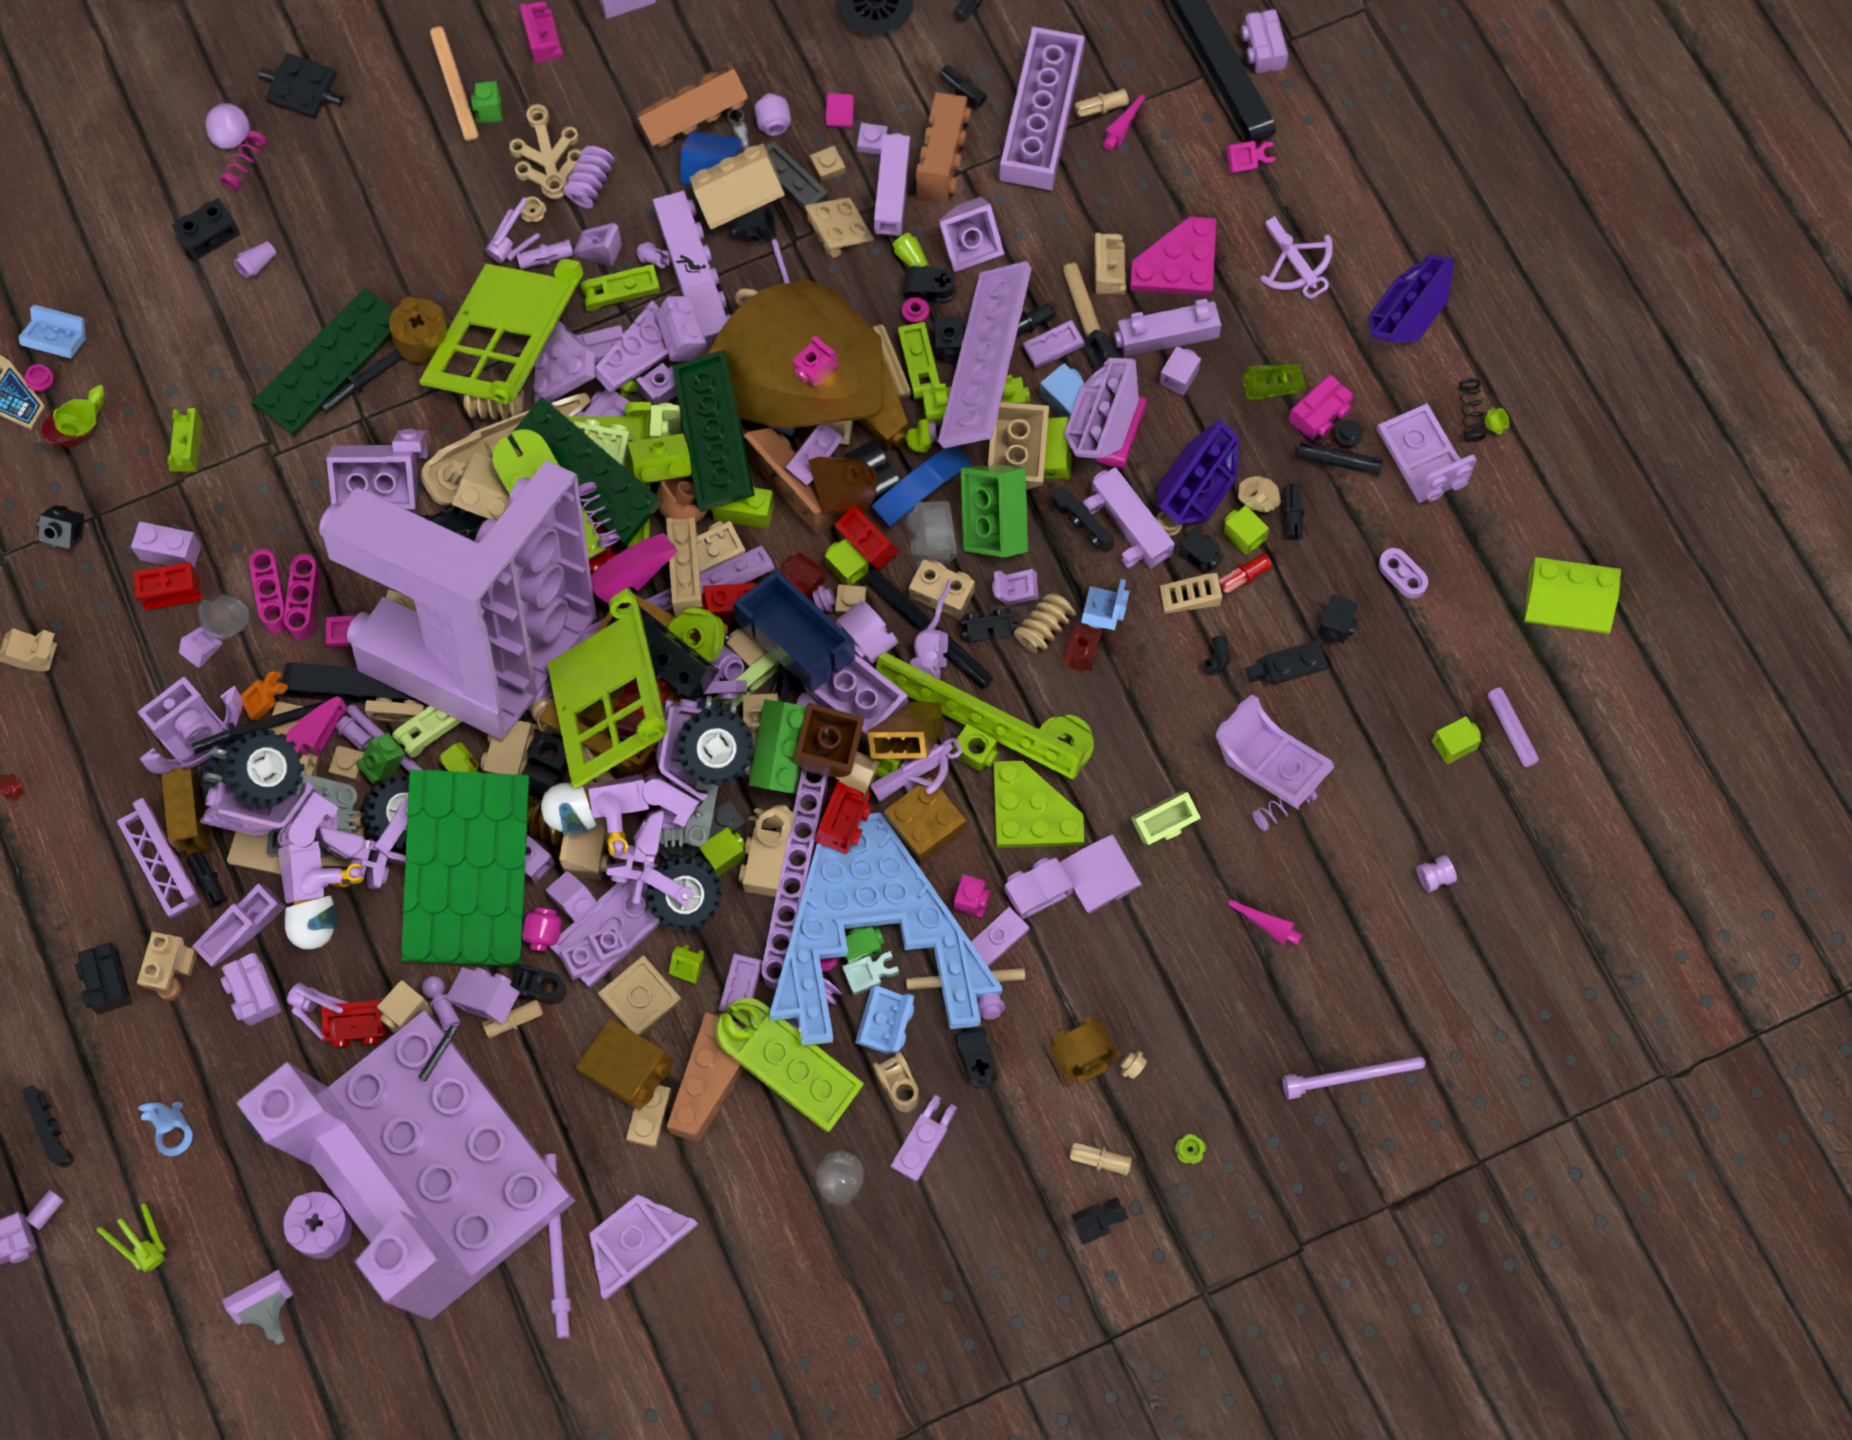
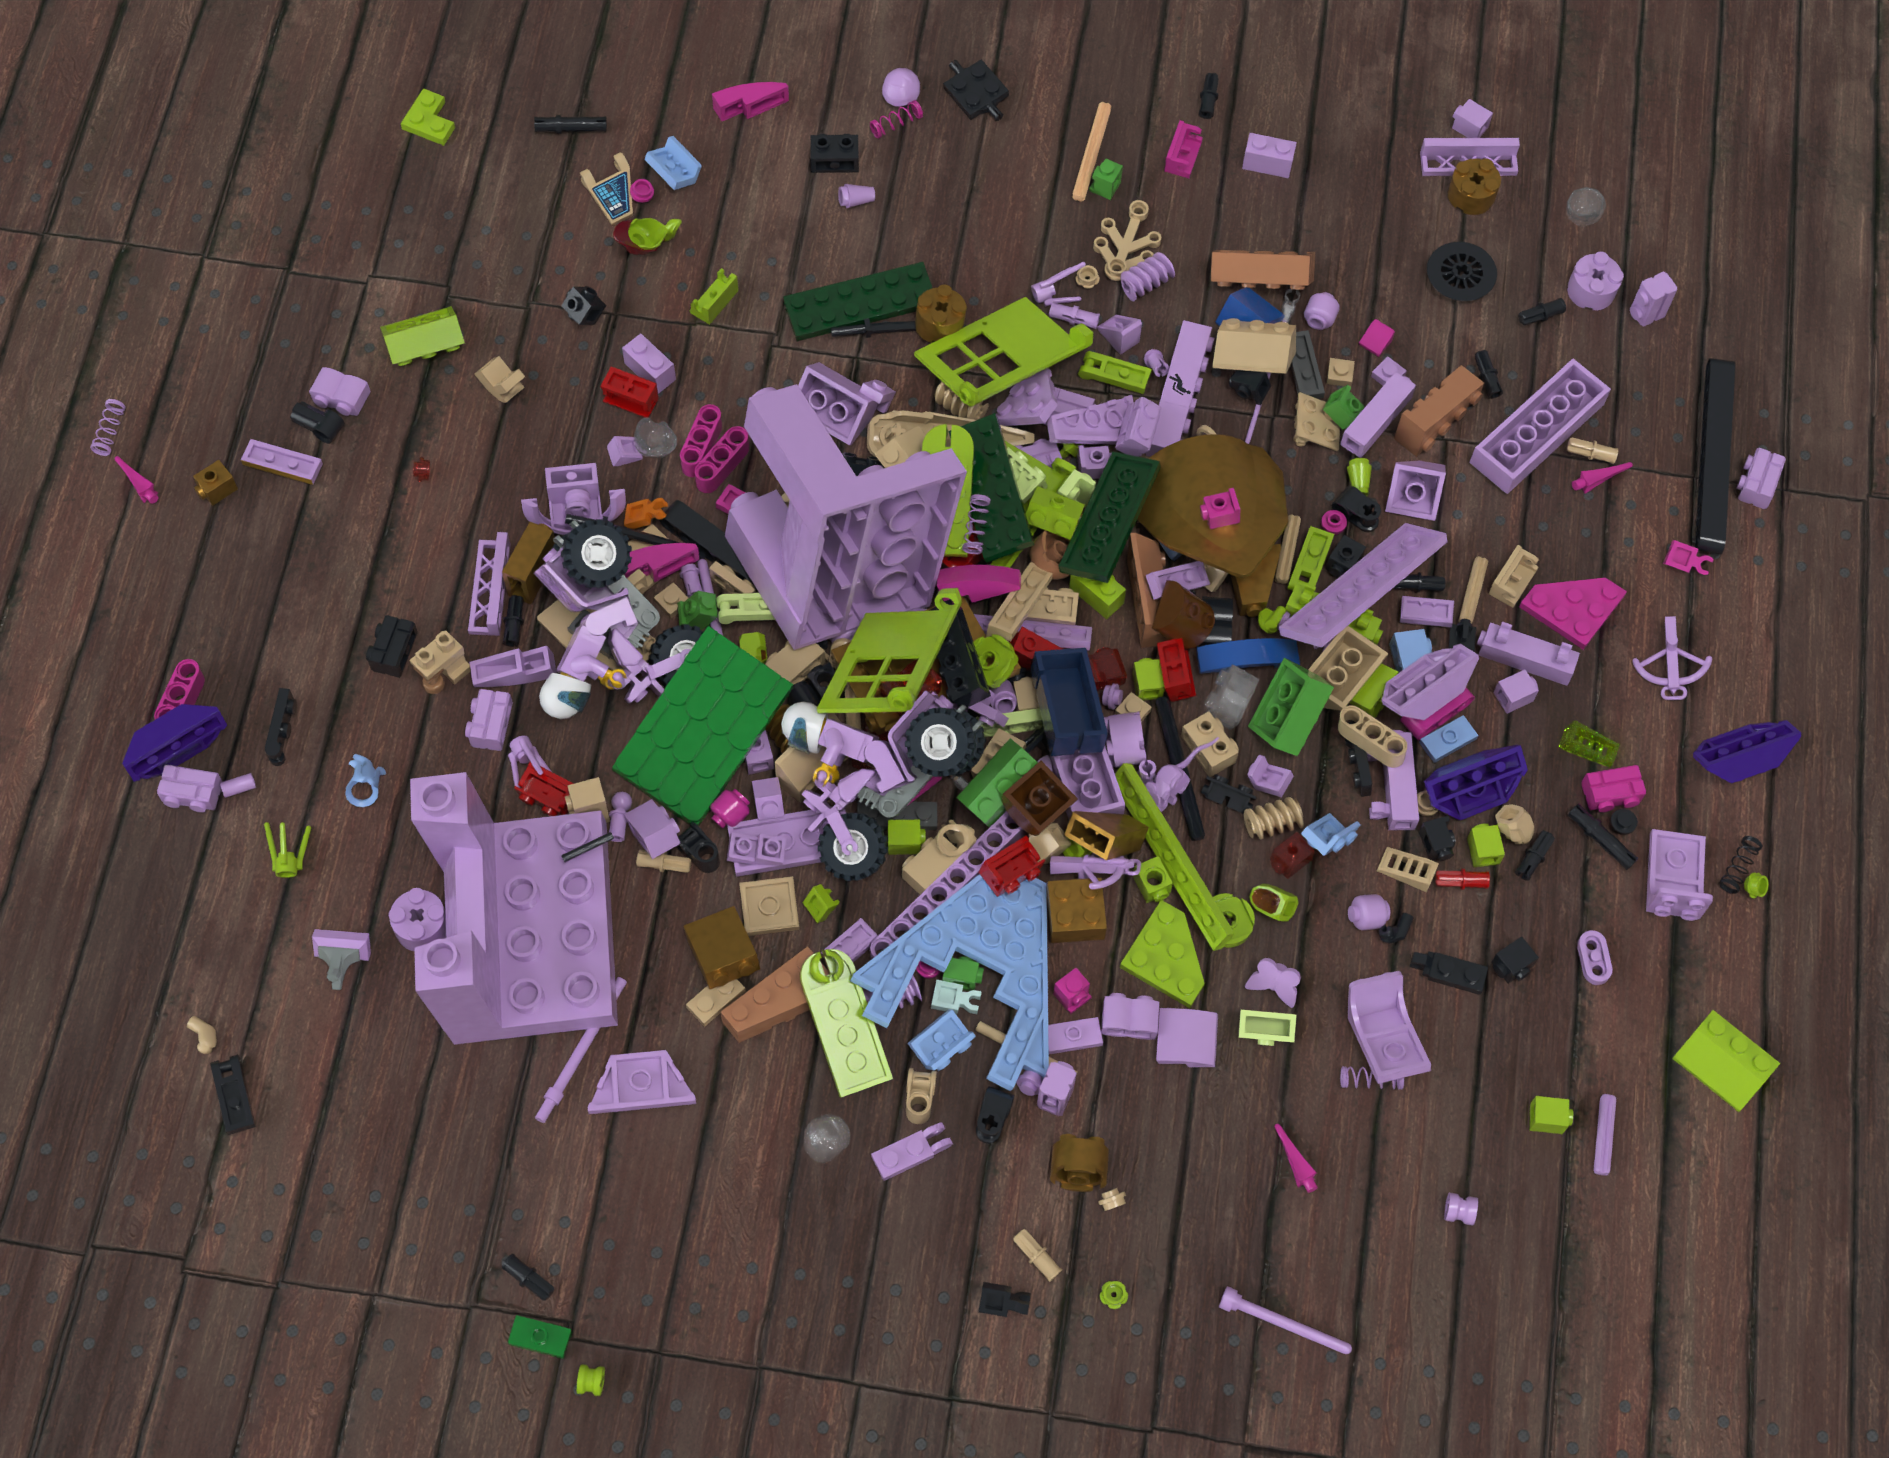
camera: 30 degrees right, 5 degrees down
none -> dark pink slope [712,82,789,121]
none -> lavender brick [1037,1061,1077,1116]
none -> lavender pin [1137,760,1156,785]
none -> lavender animal [1245,958,1301,1008]
none -> lime rock [1250,884,1298,921]
none -> bright green brick [1323,385,1364,430]
none -> tan beam [1338,706,1407,768]
none -> lavender head [1348,894,1390,930]
none -> light blue plate [1419,715,1479,763]

